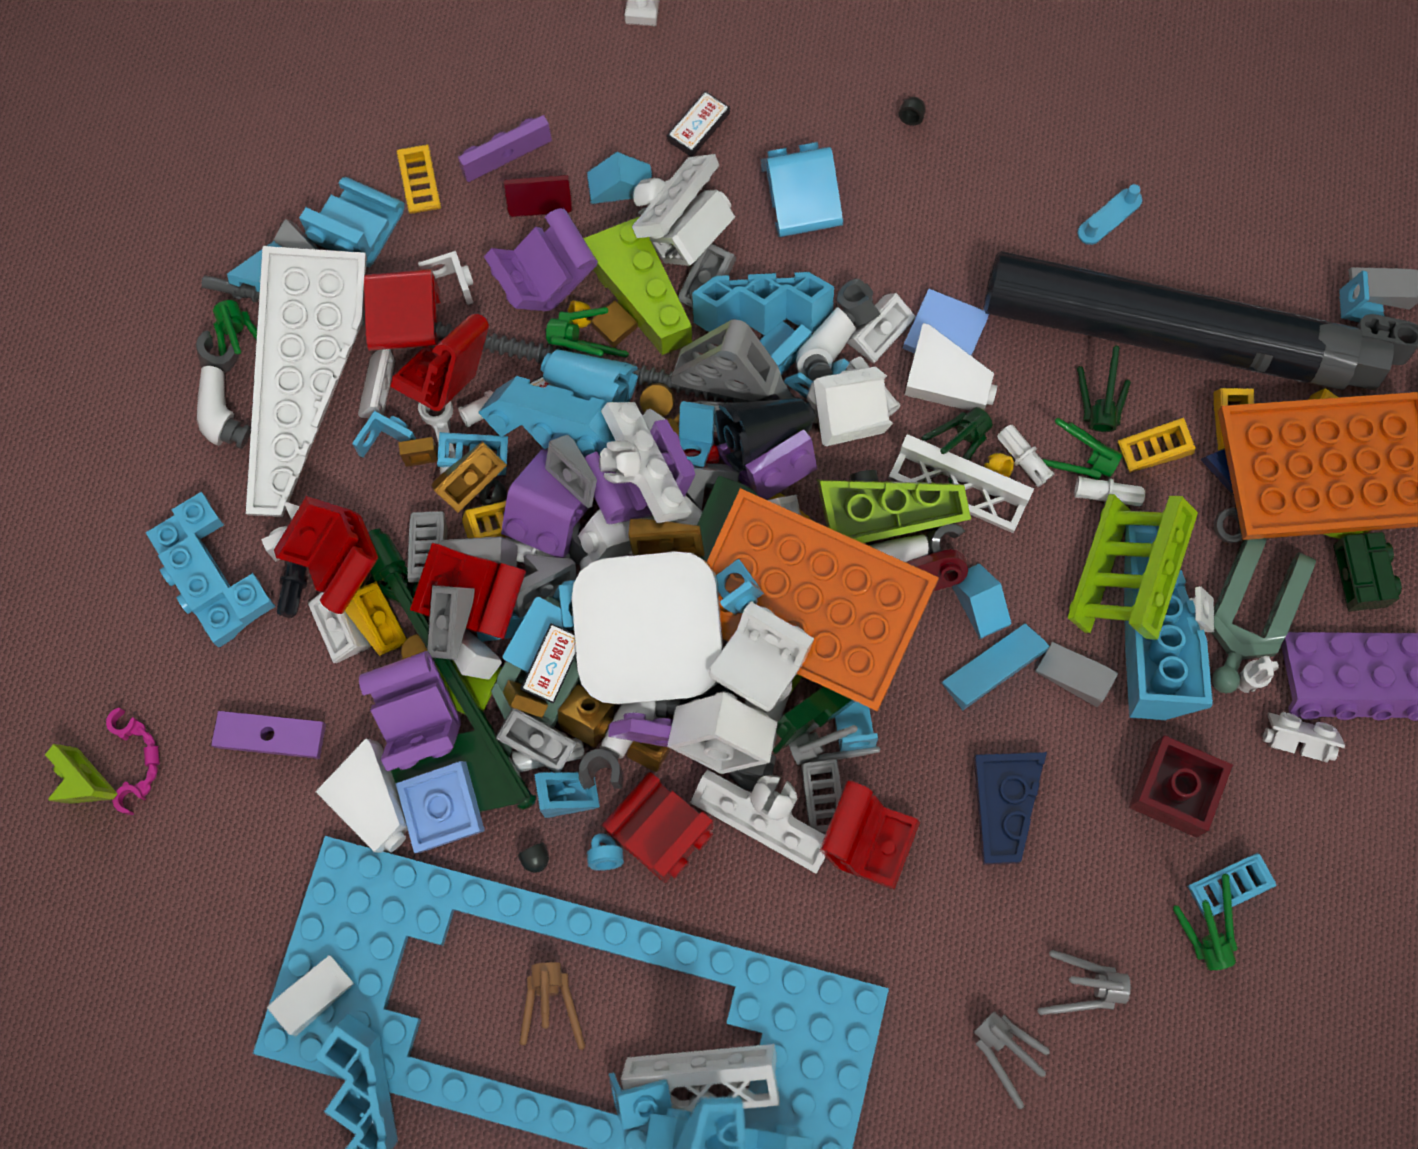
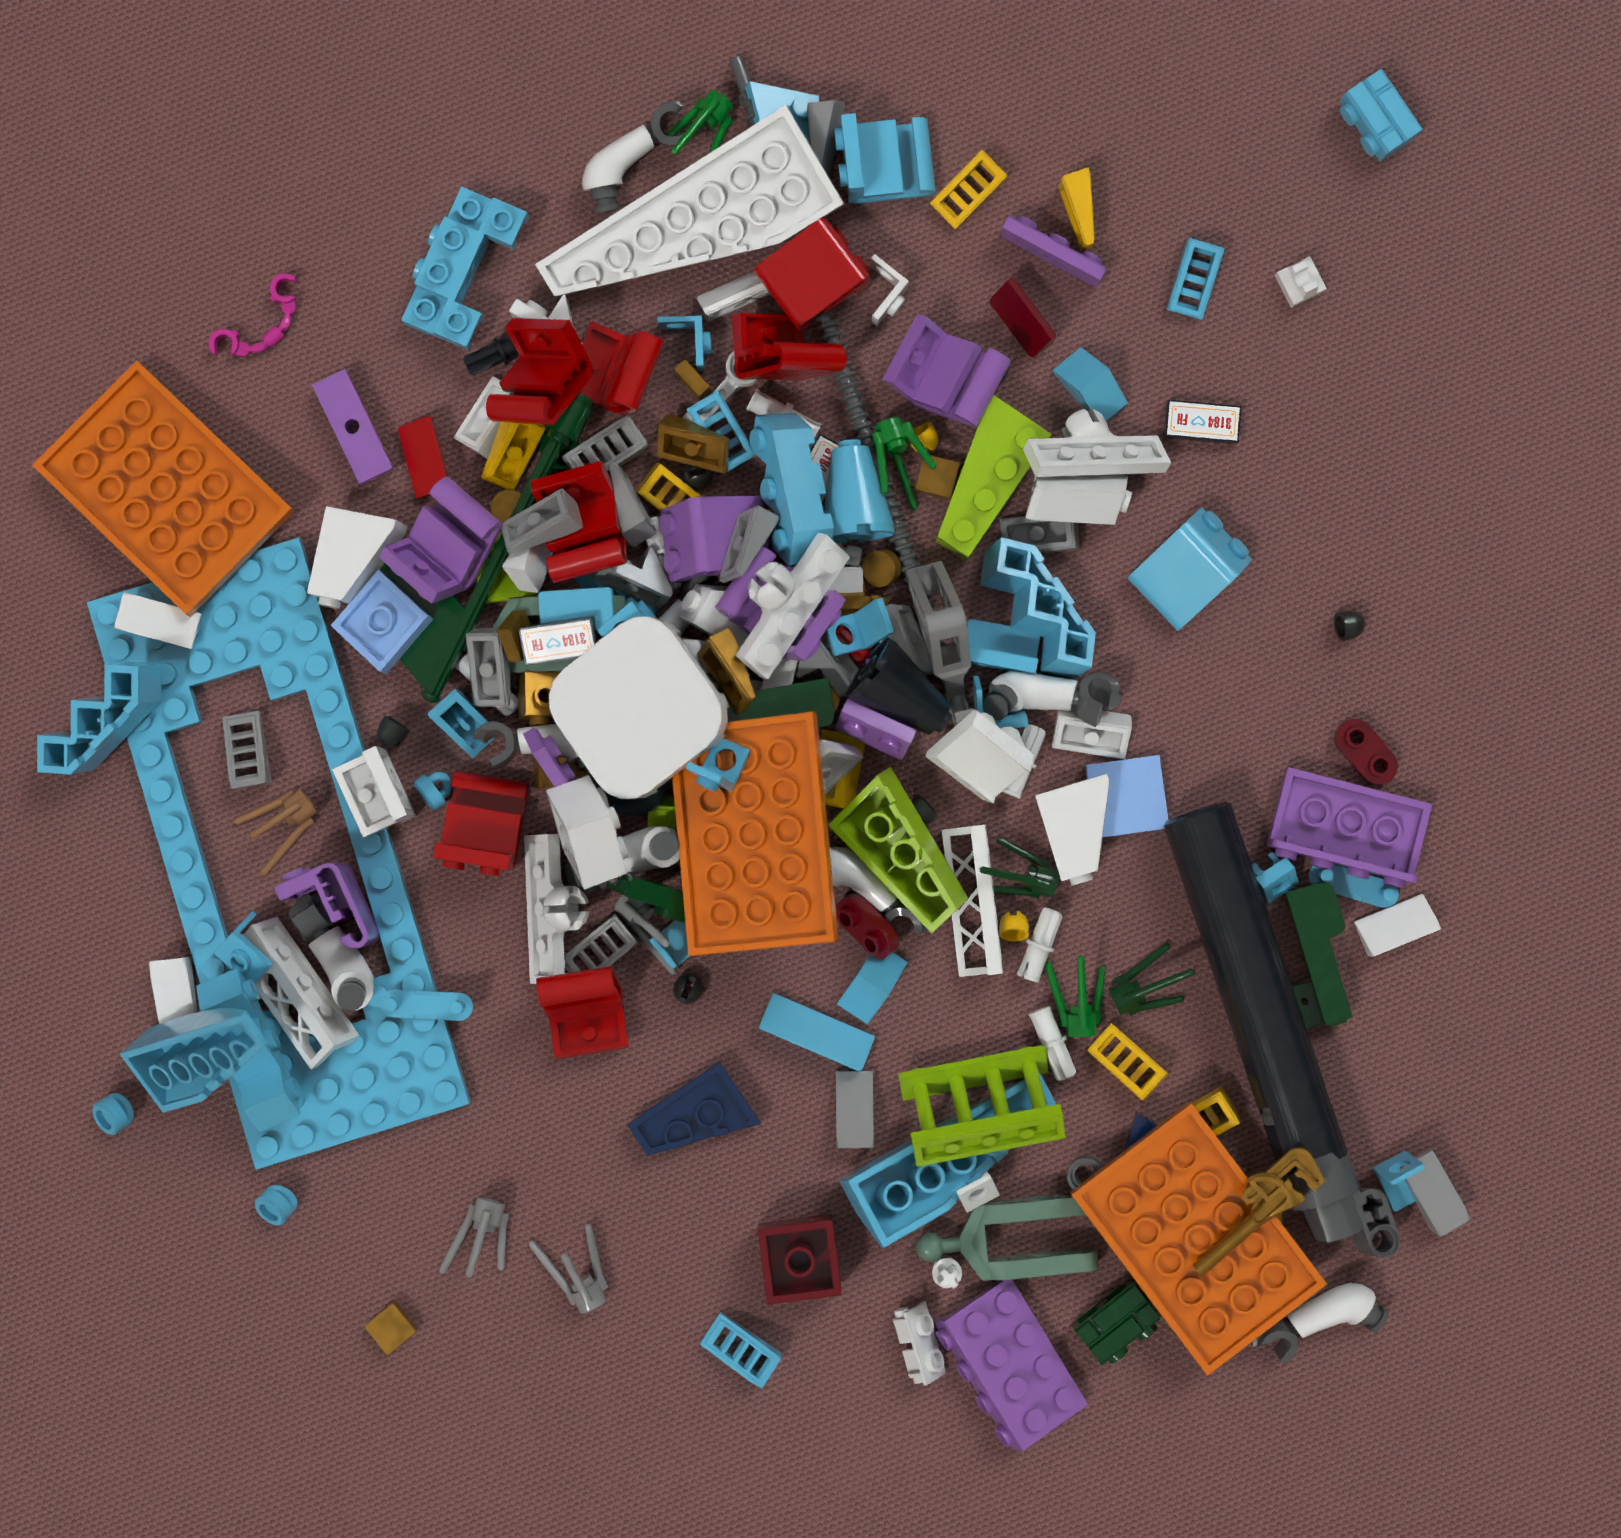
camera: 60 degrees right, 15 degrees up
lime slope [45,744,118,804] -> none
white bracket [709,601,814,711] -> none
green plant [1173,874,1238,971] -> none
none -> orange plate [32,360,295,617]
none -> light grey slope [222,711,272,790]
none -> medium lavender piece [274,863,380,948]
none -> piece [289,894,374,1011]
none -> white bracket [332,746,417,838]
none -> medium azure piece [380,989,473,1021]
none -> red slope [397,416,449,499]
none -> red piece [579,321,665,415]
none -> pearl dark grey hinge [673,974,703,1004]
none -> yellow slope [1058,168,1095,252]
none -> medium azure slope [1166,237,1225,320]
none -> pearl gold piece [1193,1147,1326,1277]
none -> medium azure tile [1252,852,1299,904]
none -> medium lavender bracket [1266,767,1432,889]
none -> dark green piece [1284,882,1353,1029]
none -> dark red plate [1334,719,1398,785]
none -> white slope [1353,894,1441,957]

